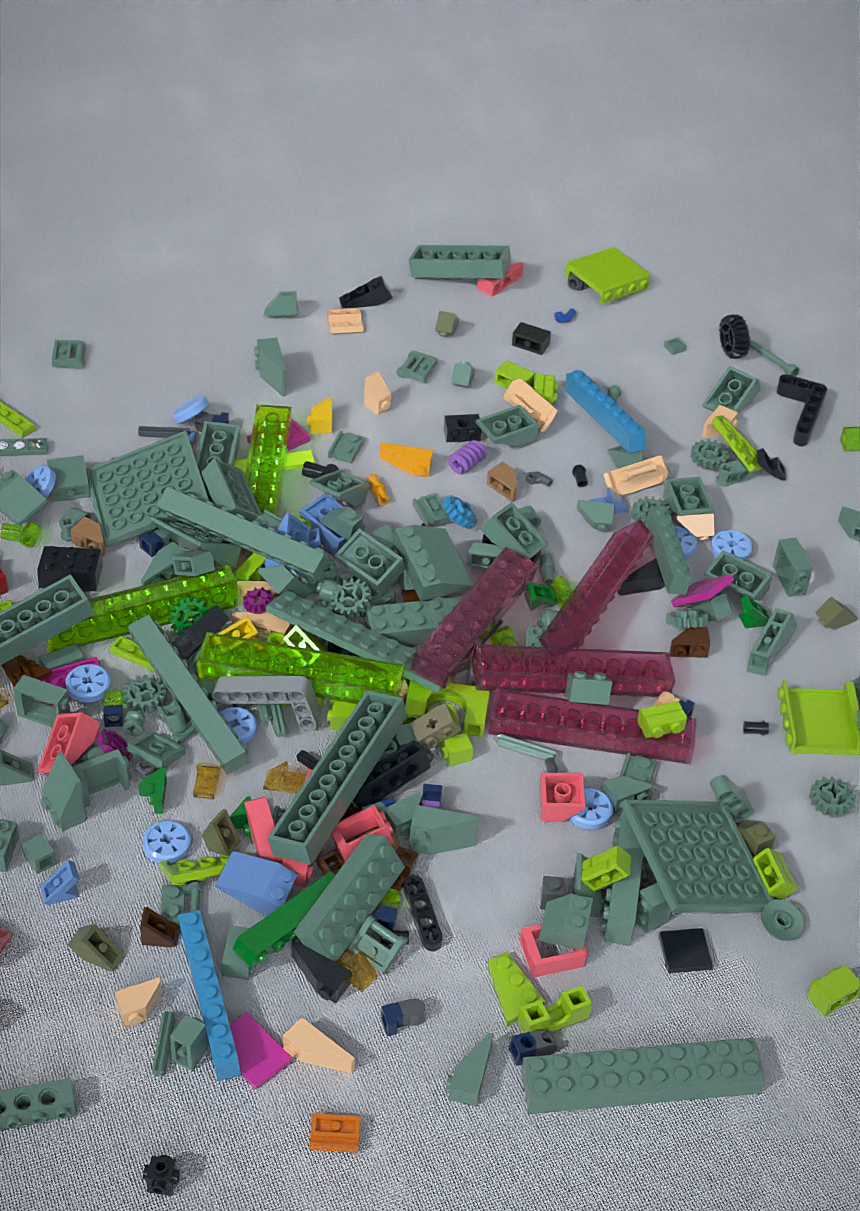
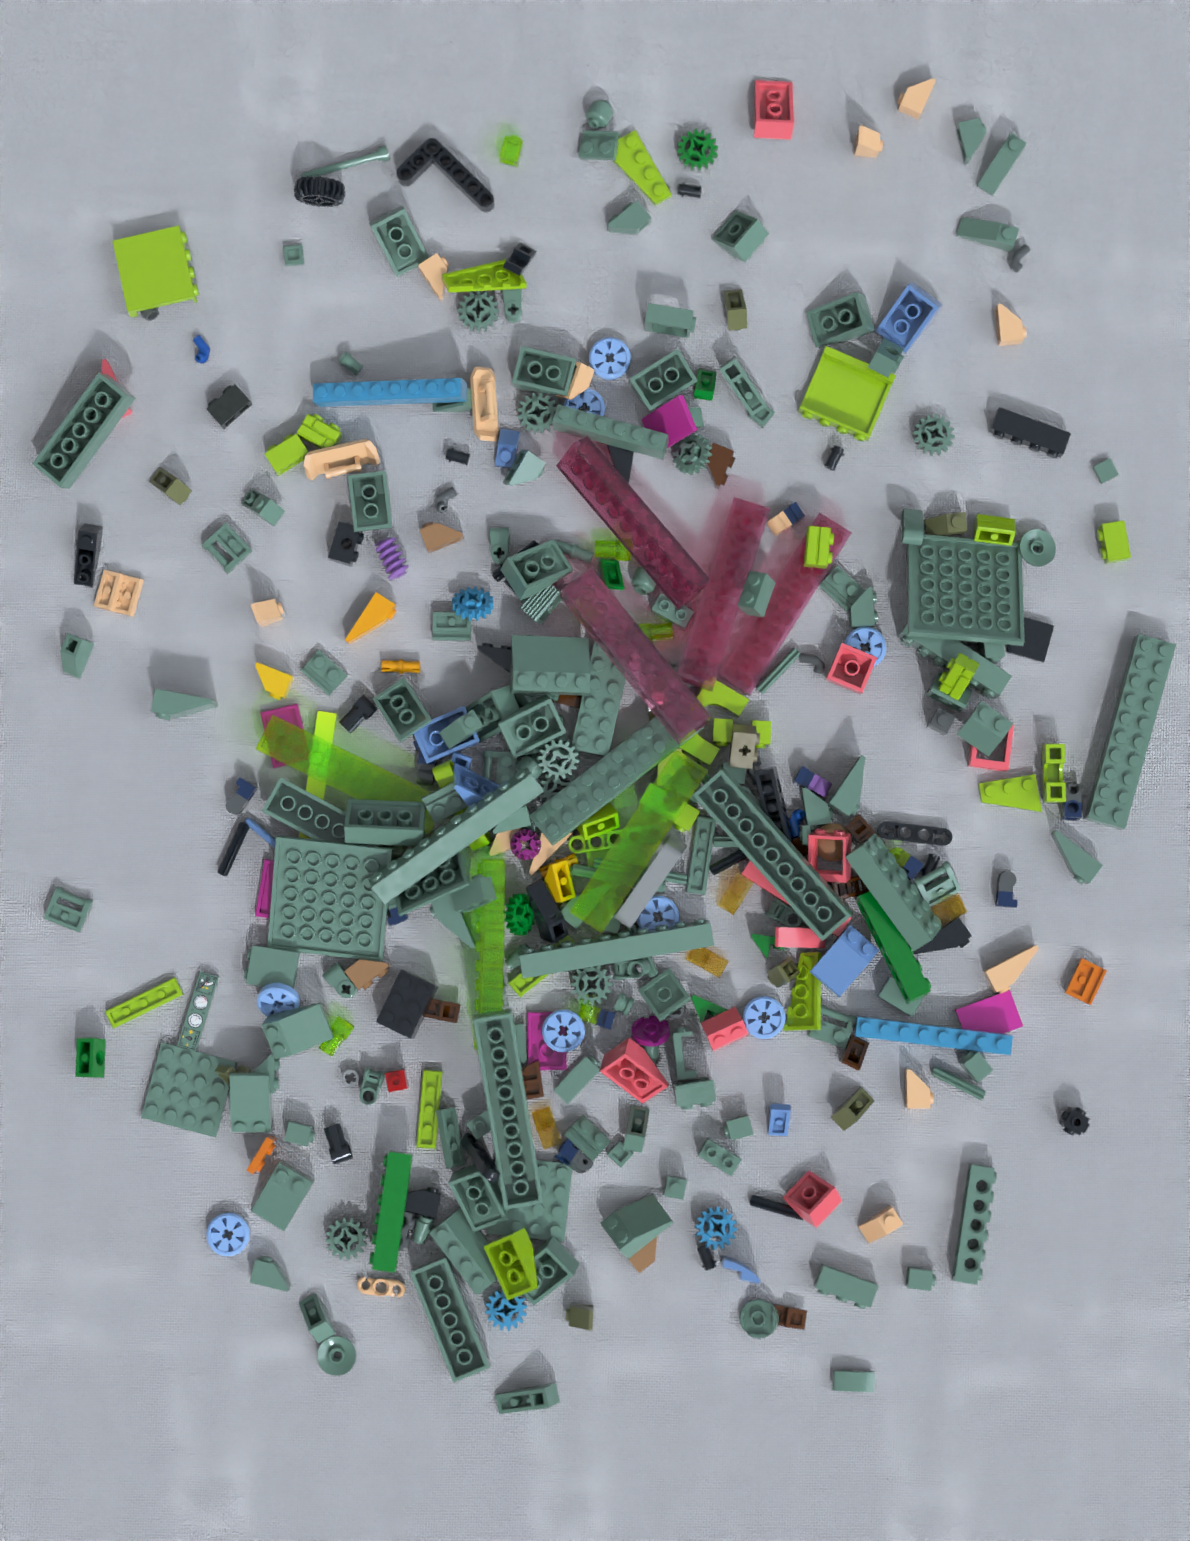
camera: 65 degrees left, 40 degrees up
light blue wheel [172,396,209,423] -> none
none -> sand green tile [686,816,716,895]
none -> coral slope [700,1007,748,1052]

